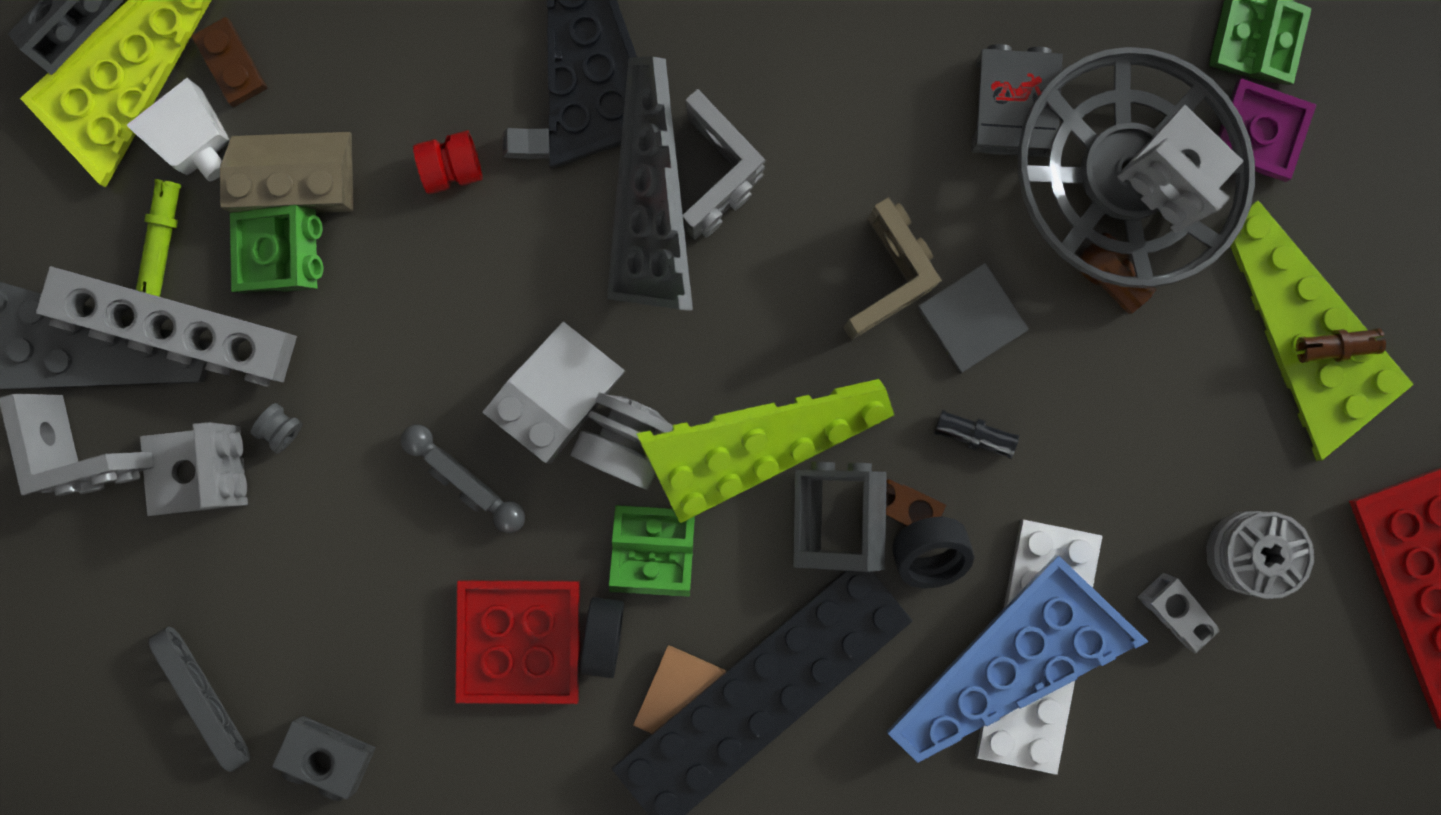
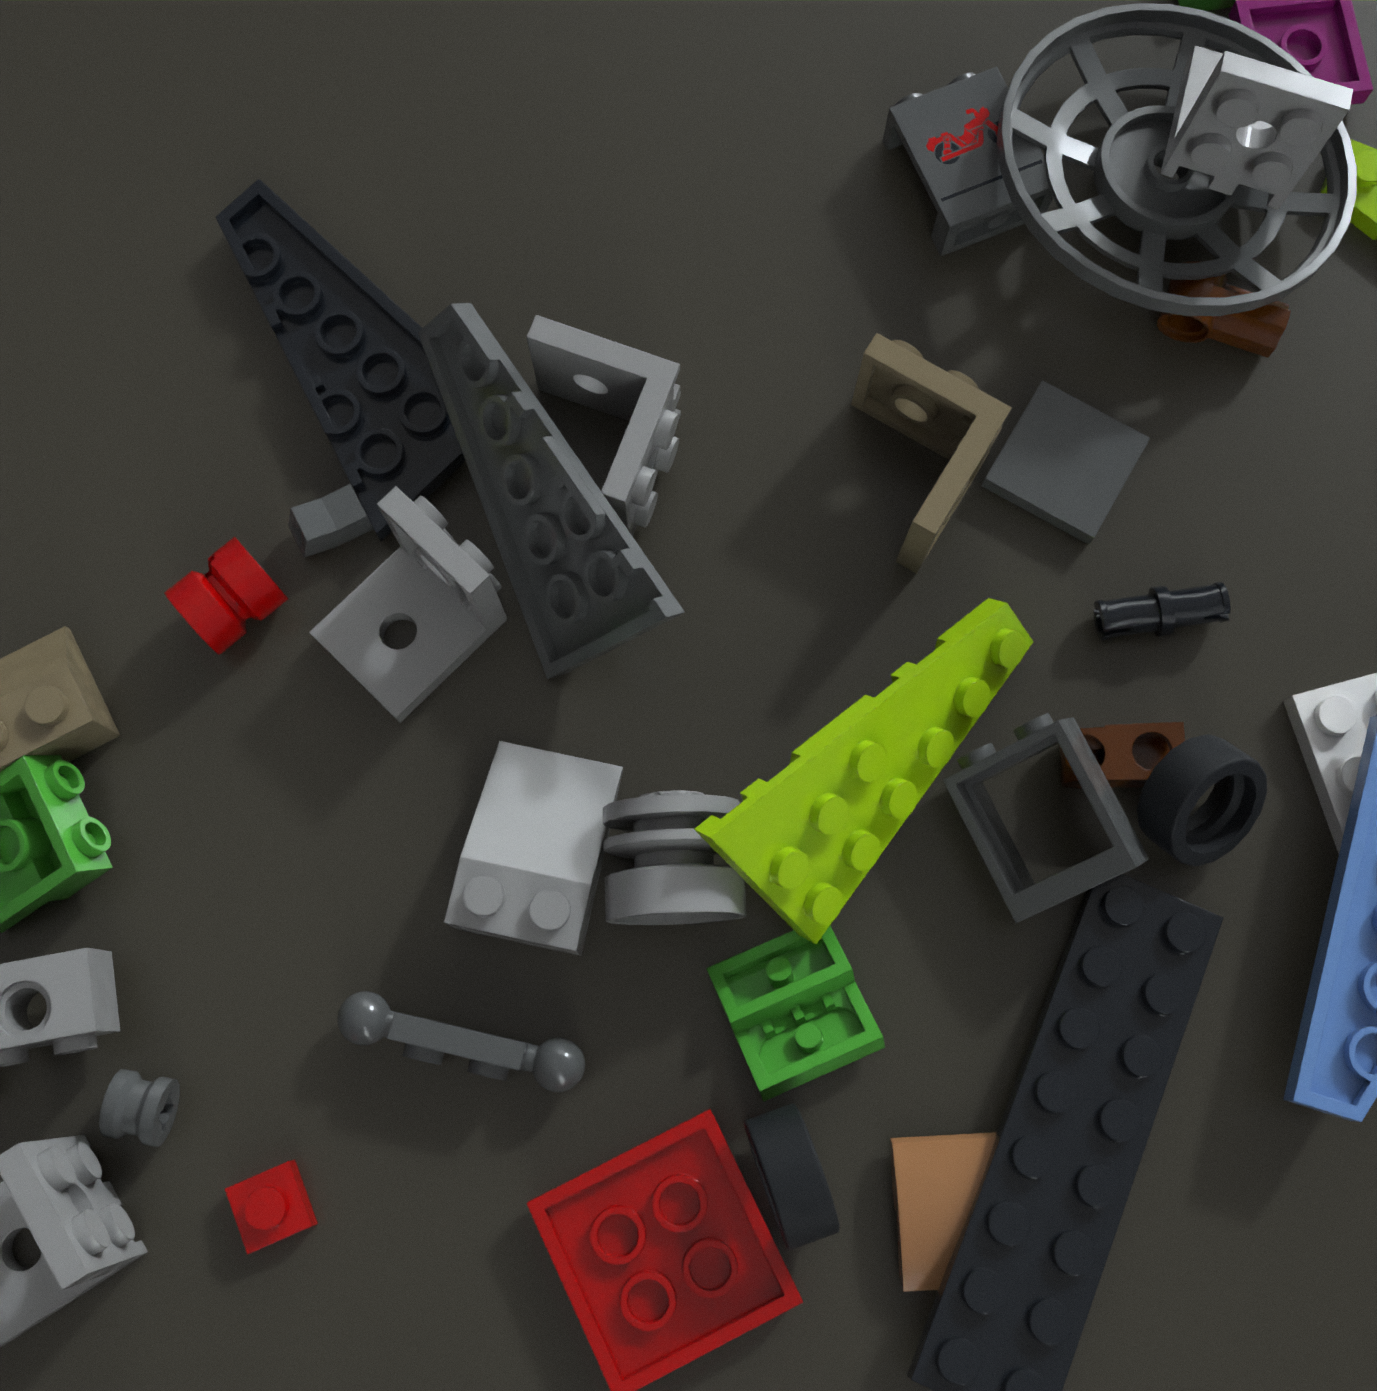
camera: 30 degrees left, 10 degrees down
none -> red plate [225,1159,318,1255]
none -> light grey bracket [309,486,507,723]

